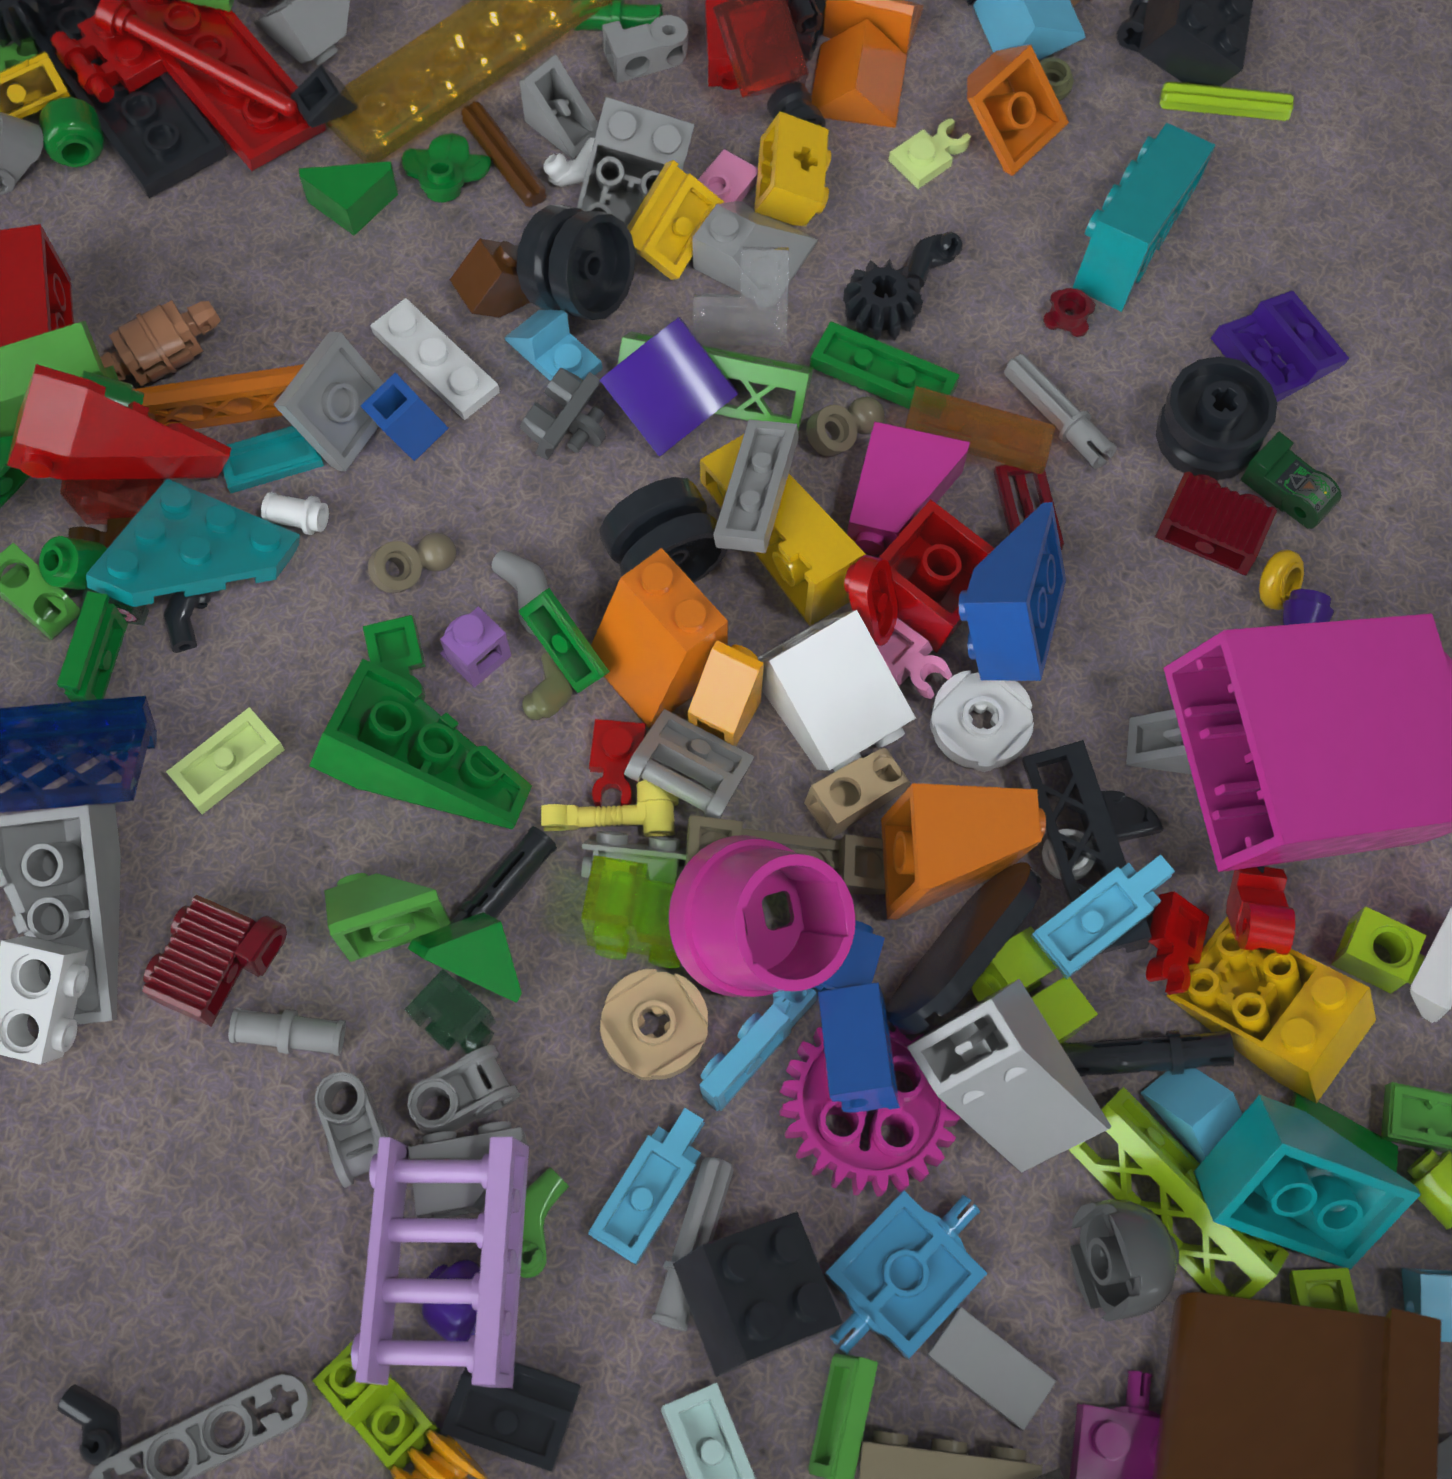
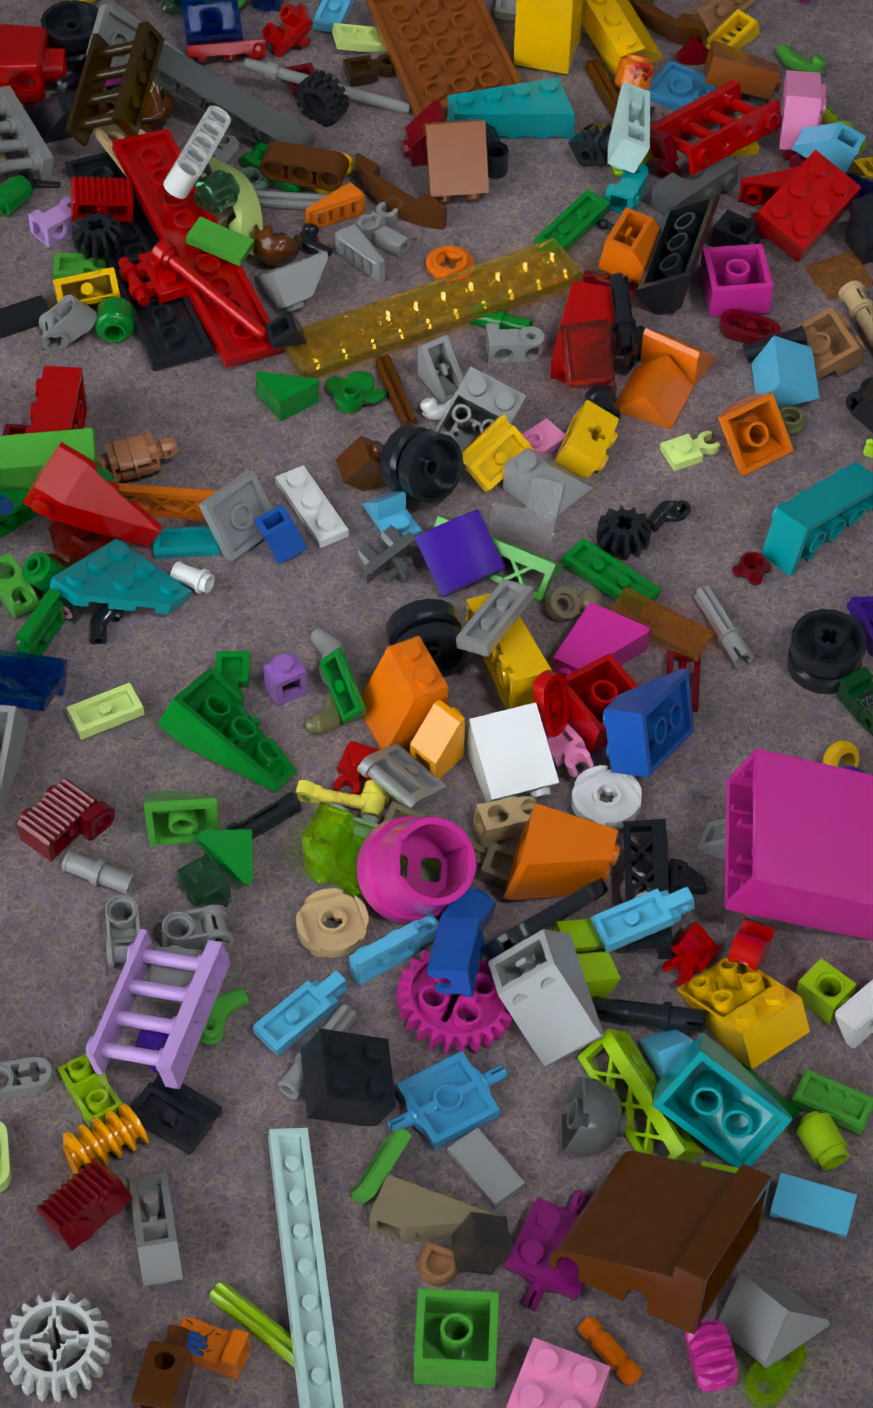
camera: 15 degrees right, 15 degrees down
dark tan plate [368,533,456,593] -> none
dark red brick [1155,471,1277,576] -> none

